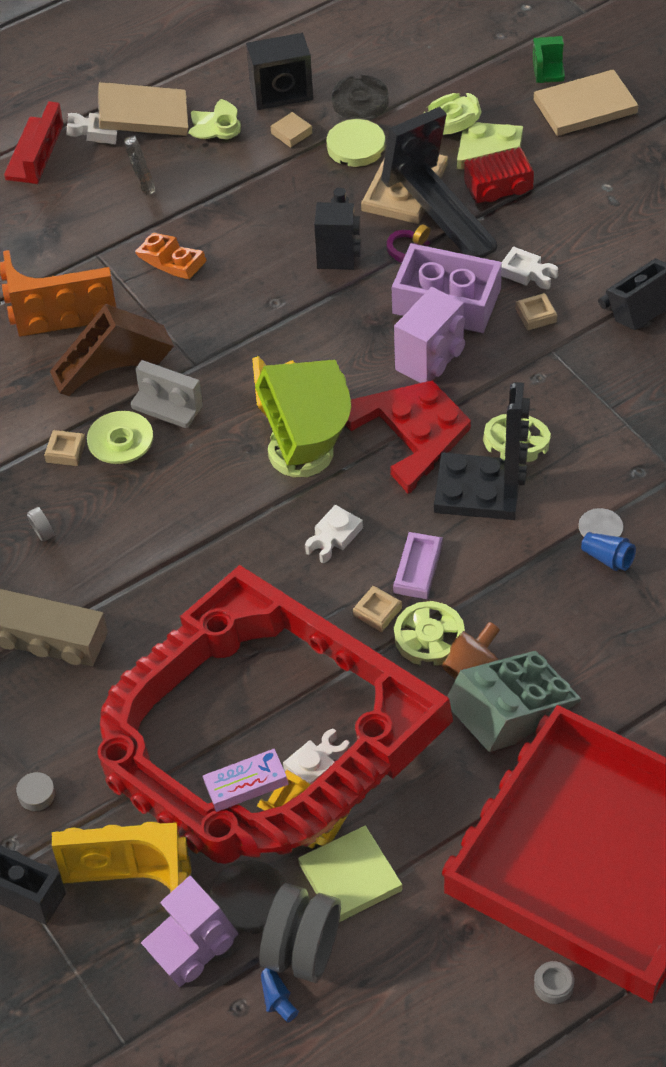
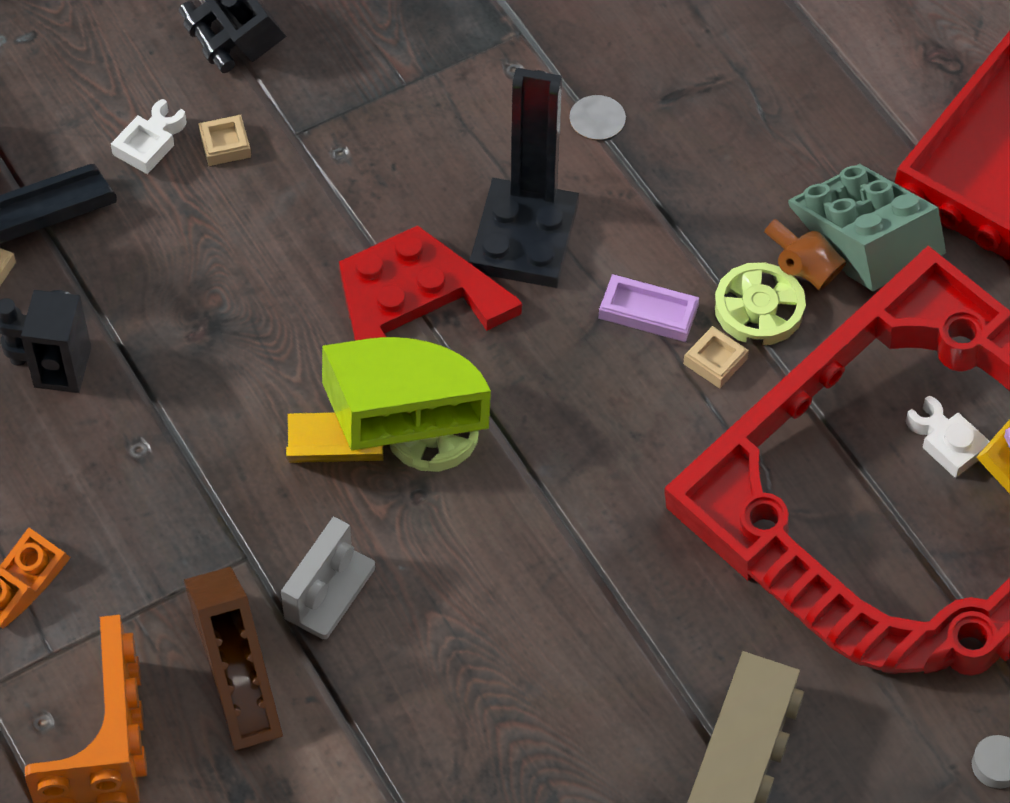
camera: 90 degrees left, 5 degrees up
light grey tile [27,507,55,542] -> none
tan tile [44,430,86,466] -> none
yellowish green dish [87,411,153,464] -> none
white plate [305,505,363,563] -> none
magenta piece [386,224,431,263] -> none
lavender brick [392,243,502,333] -> none
lavender brick [394,287,465,383] -> none
yellowish green piece [483,414,551,462] -> none
blue cone [581,532,636,571] -> none

